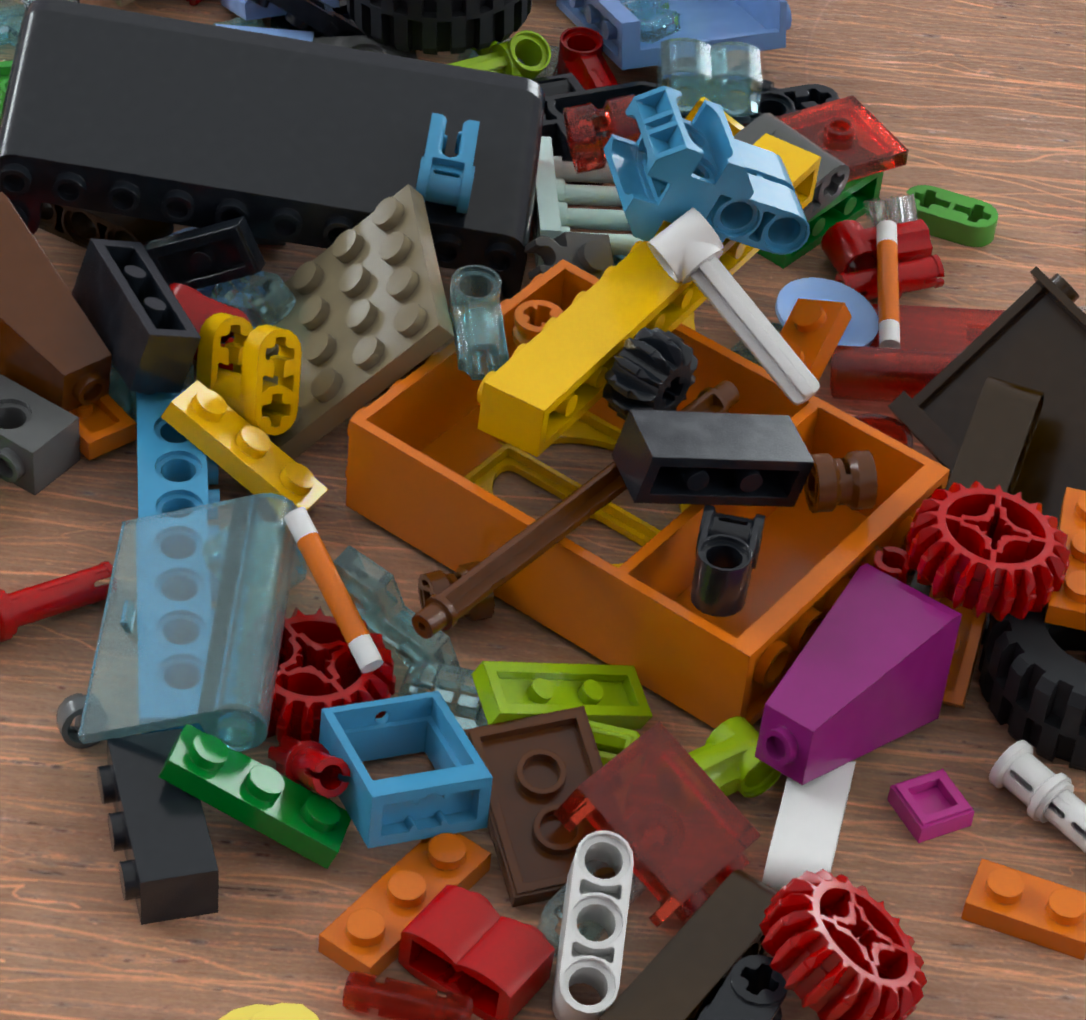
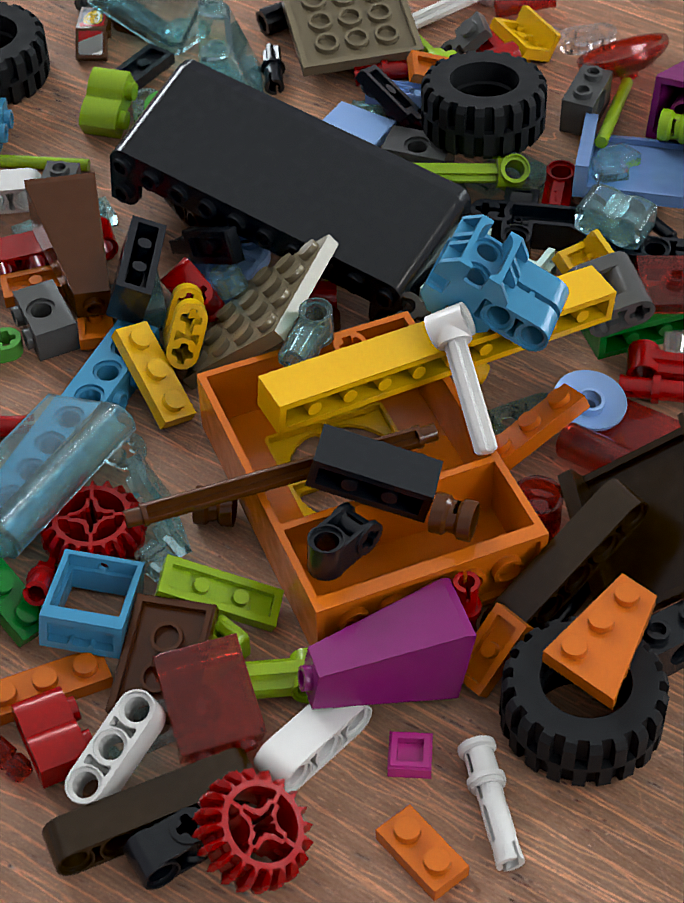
camera: 35 degrees right, 5 degrees up
orange bar [284,507,384,673] -> none
dark azure piece [416,112,480,214] -> none
clear red wheel [563,94,641,174] -> none
black gear [602,327,698,420] -> none
orange bar [876,220,900,353] -> none
red gear [906,480,1071,622] -> none

